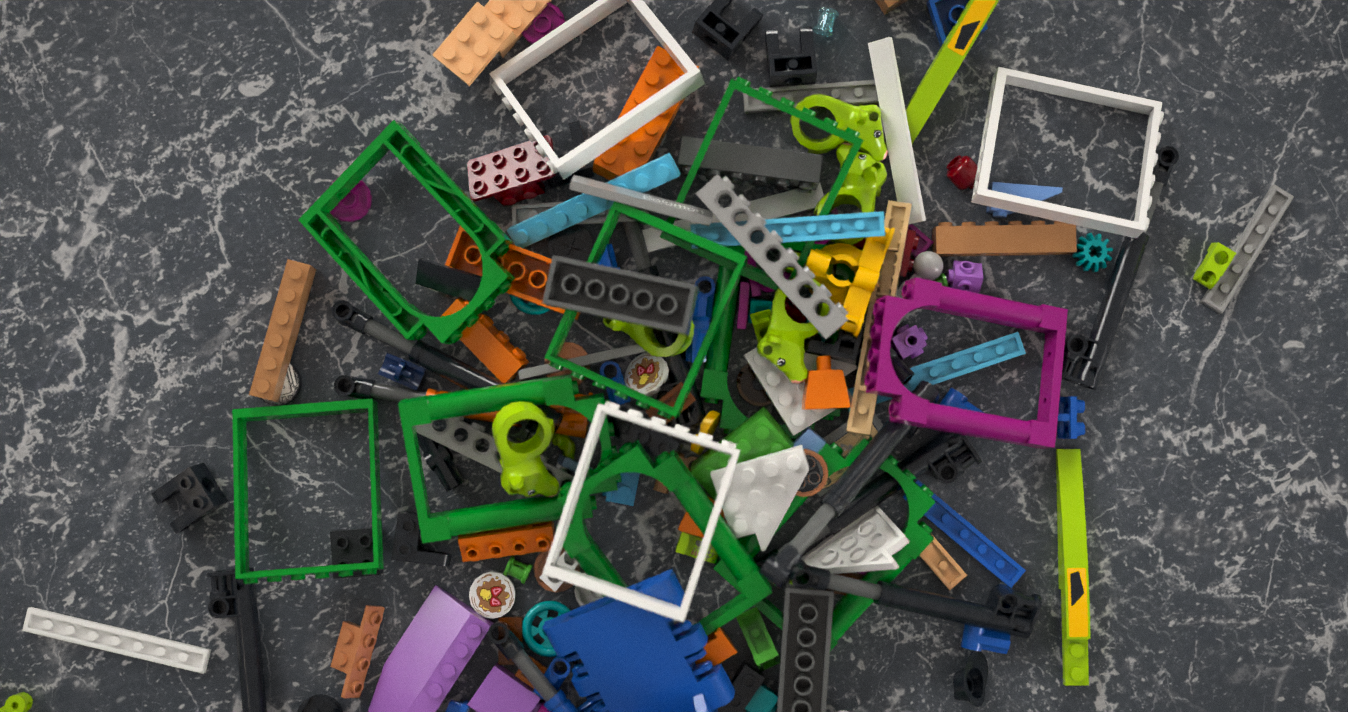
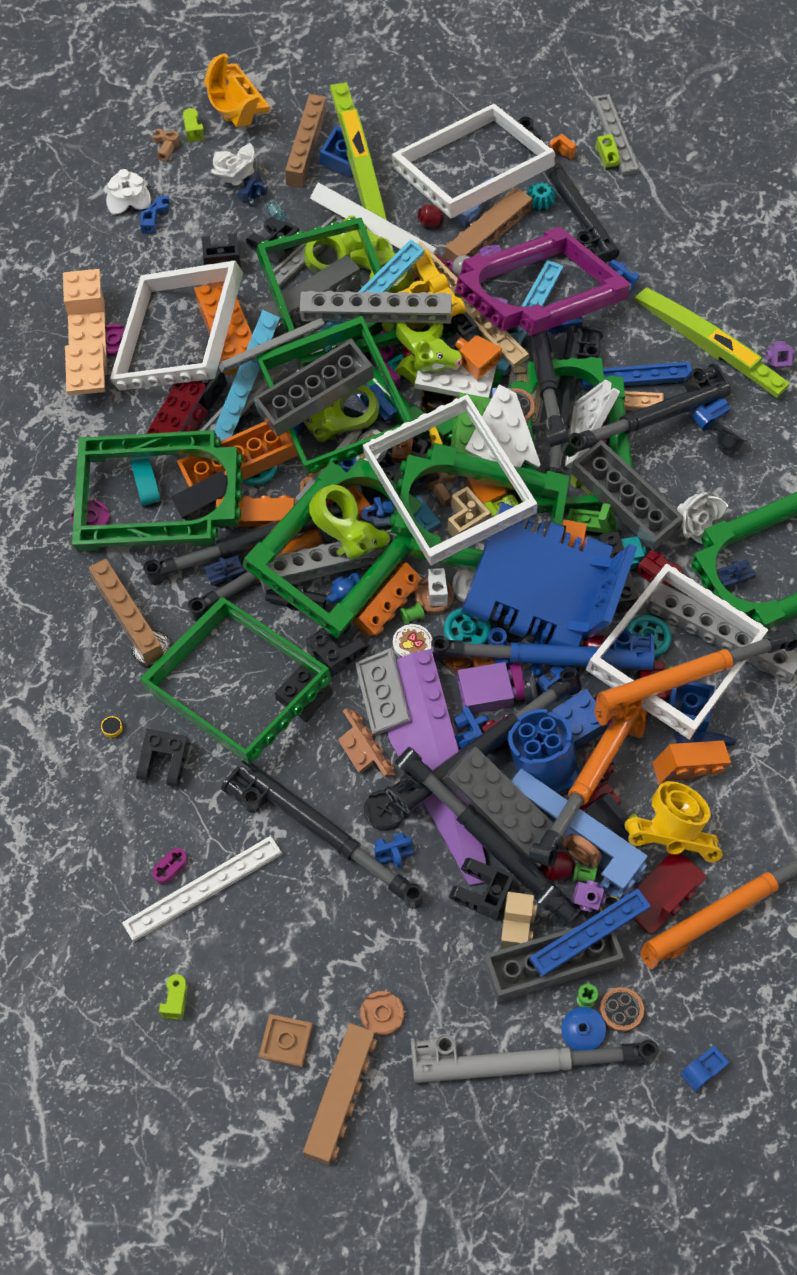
camera: 50 degrees left, 25 degrees down
none -> black tile [101,716,123,738]
none -> teal beam [130,456,161,506]
none -> magenta beam [152,848,188,885]
none -> blue piece [325,573,361,603]
none -> light grey tile [355,648,412,736]
none -> blue hips [361,497,393,524]
none -> tan brick [447,486,491,537]
none -> orange bracket [549,134,576,160]
none -> medium lavender brick [766,341,794,369]

